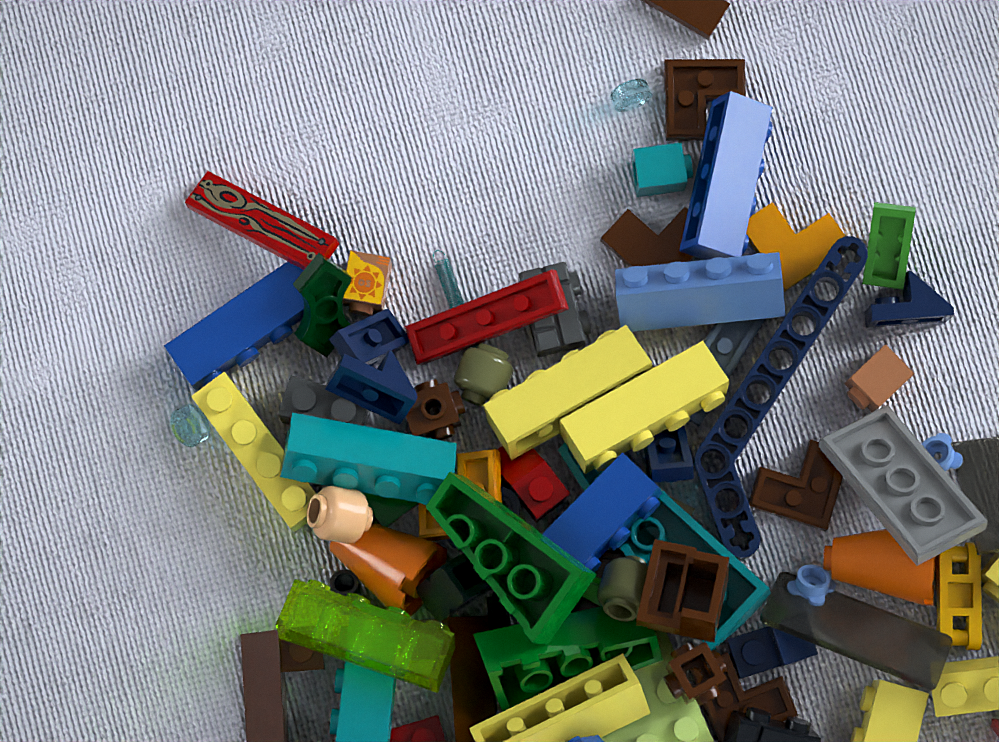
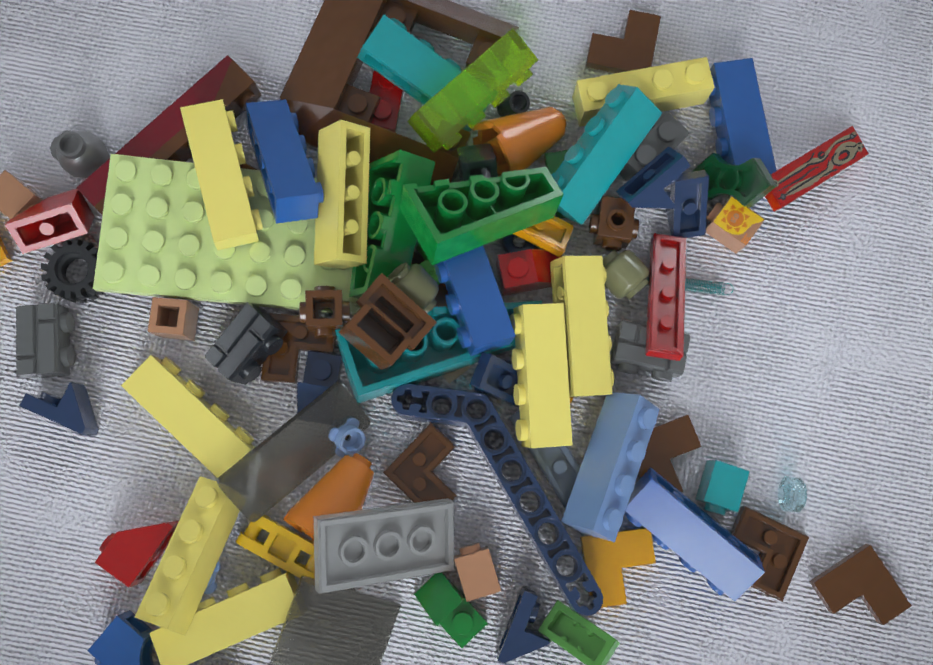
camera: 115 degrees right, 0 degrees up
clear light blue tile [170,404,210,447] -> none
light nougat head [307,486,373,543] -> none
light blue plate [922,433,963,471] -> none
none -> green slope [414,572,488,648]
none -> reddish brown tile [585,10,661,73]

